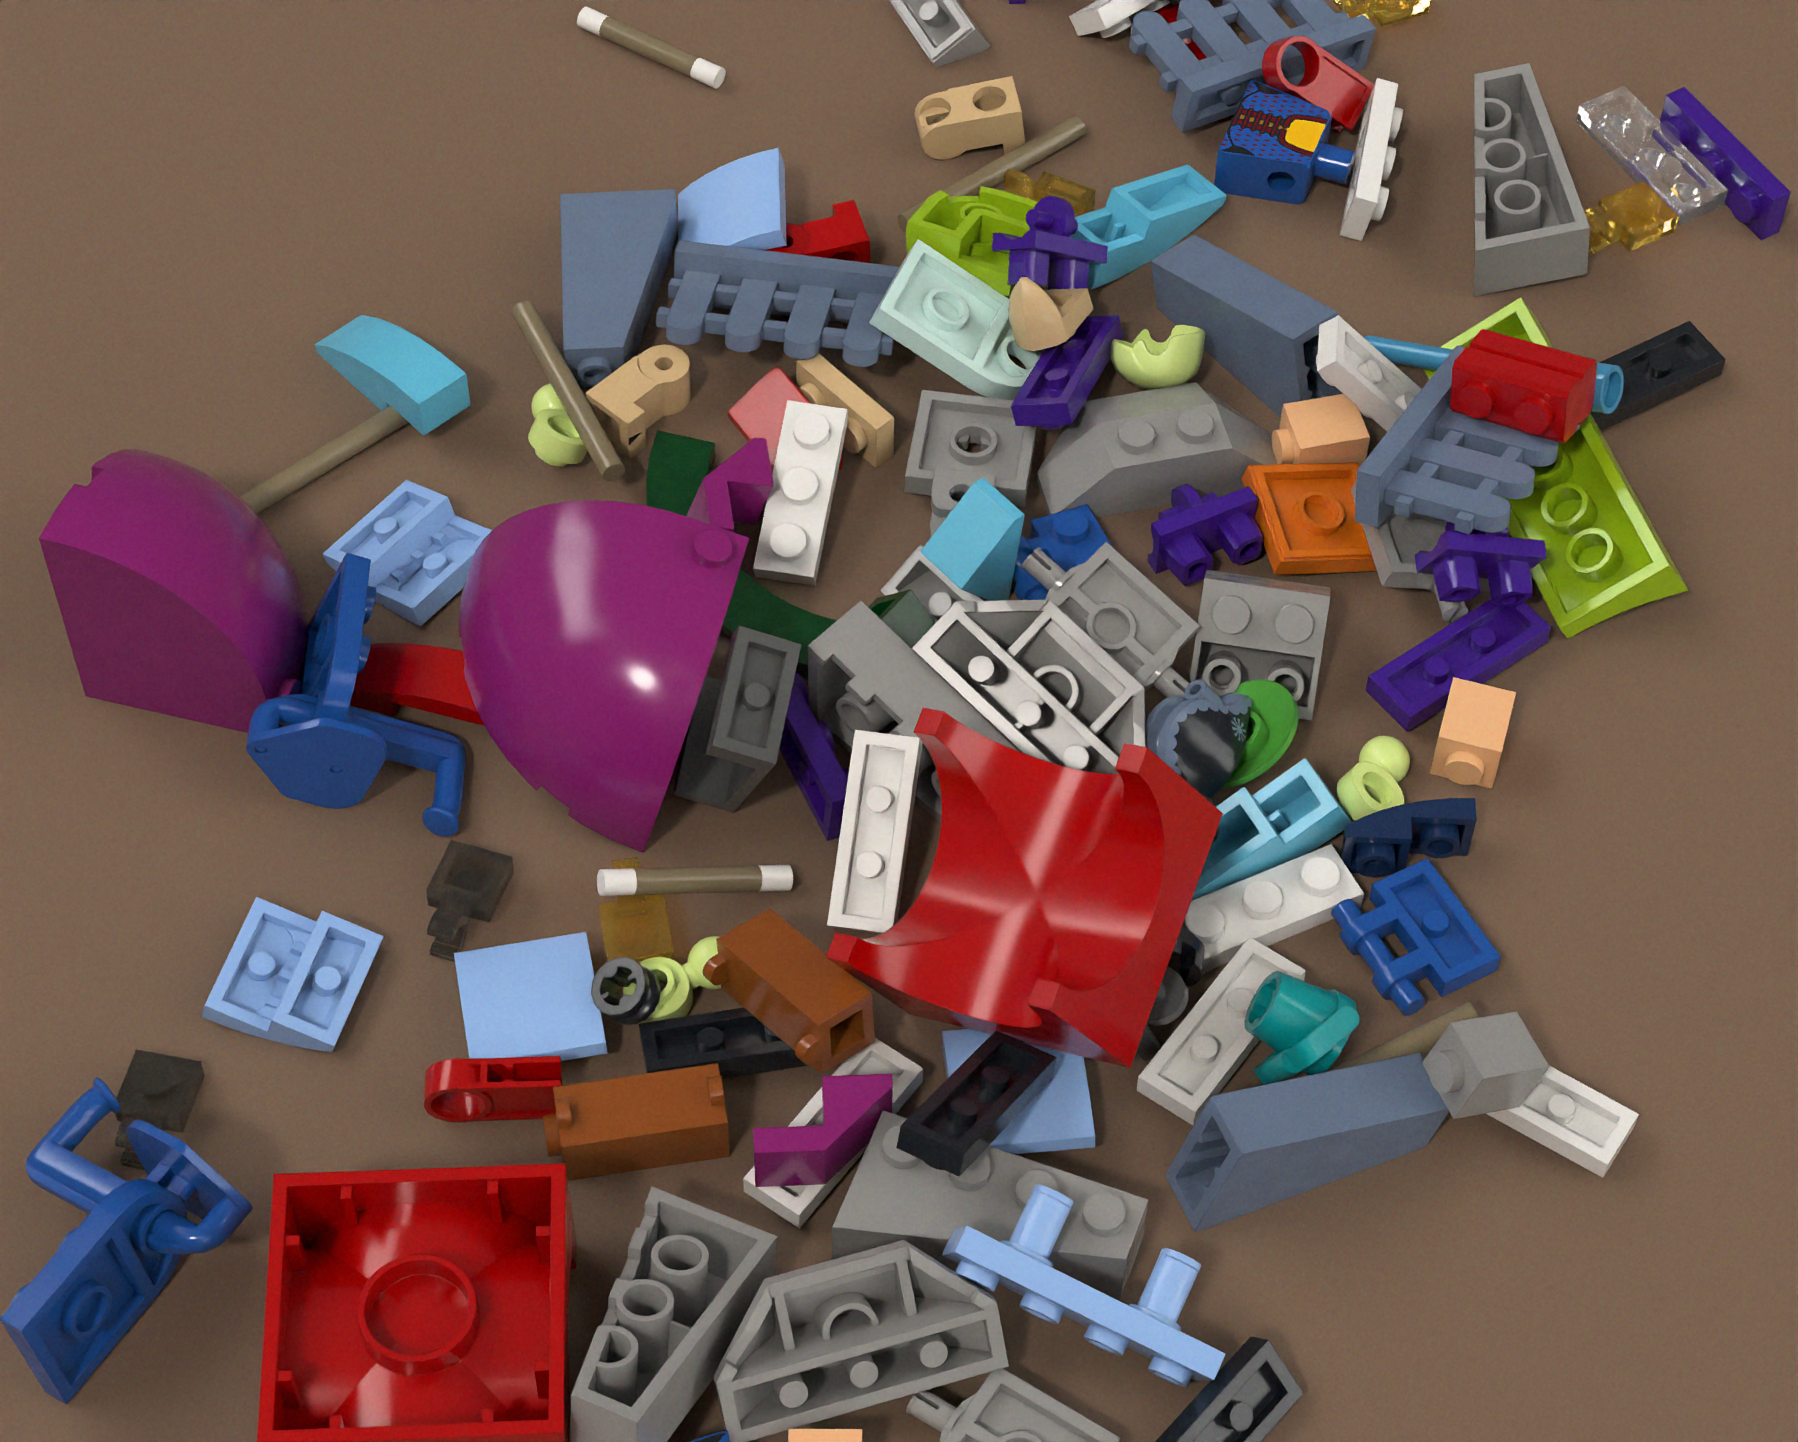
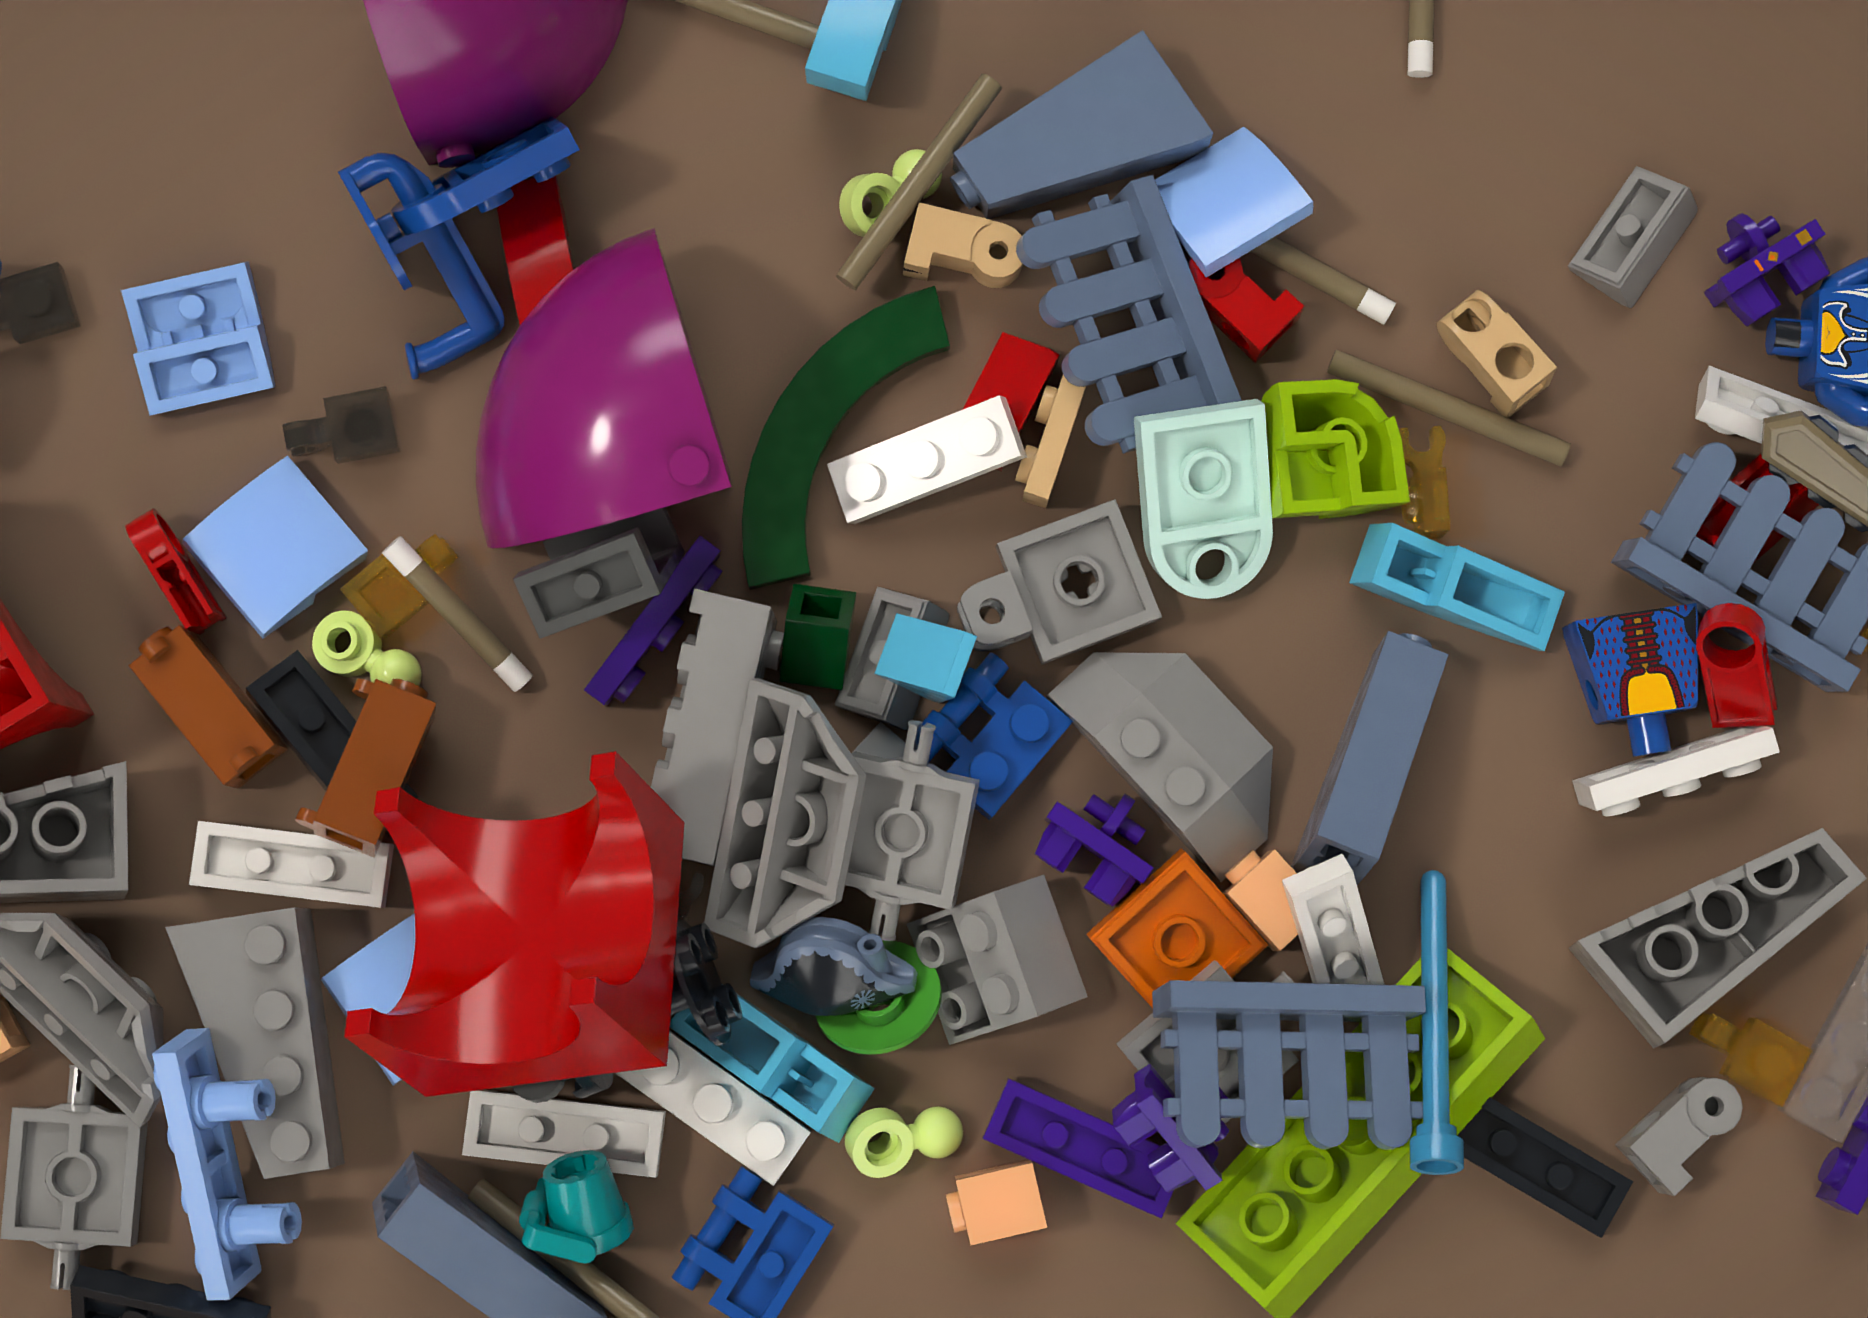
camera: 60 degrees right, 30 degrees up
light blue slope [323,480,492,627] -> none
black bush [591,957,661,1025] -> none
magenta slope [687,437,774,532] -> none
magenta slope [753,1074,893,1187] -> none
white plate [827,730,923,934] -> none
black plate [896,1031,1057,1177] -> none
dark purple hips [992,196,1108,290] -> none
tan plate [1008,277,1094,351] -> none
dark purple plate [1011,315,1123,429] -> none
yellowish green hair [1110,325,1205,390] -> none
dark blue slope [1340,798,1477,878] -> none
red brick [1450,329,1597,444] -> none
none -> dark tan bar [1250,237,1396,325]
none -> light grey leg [1615,1077,1743,1196]

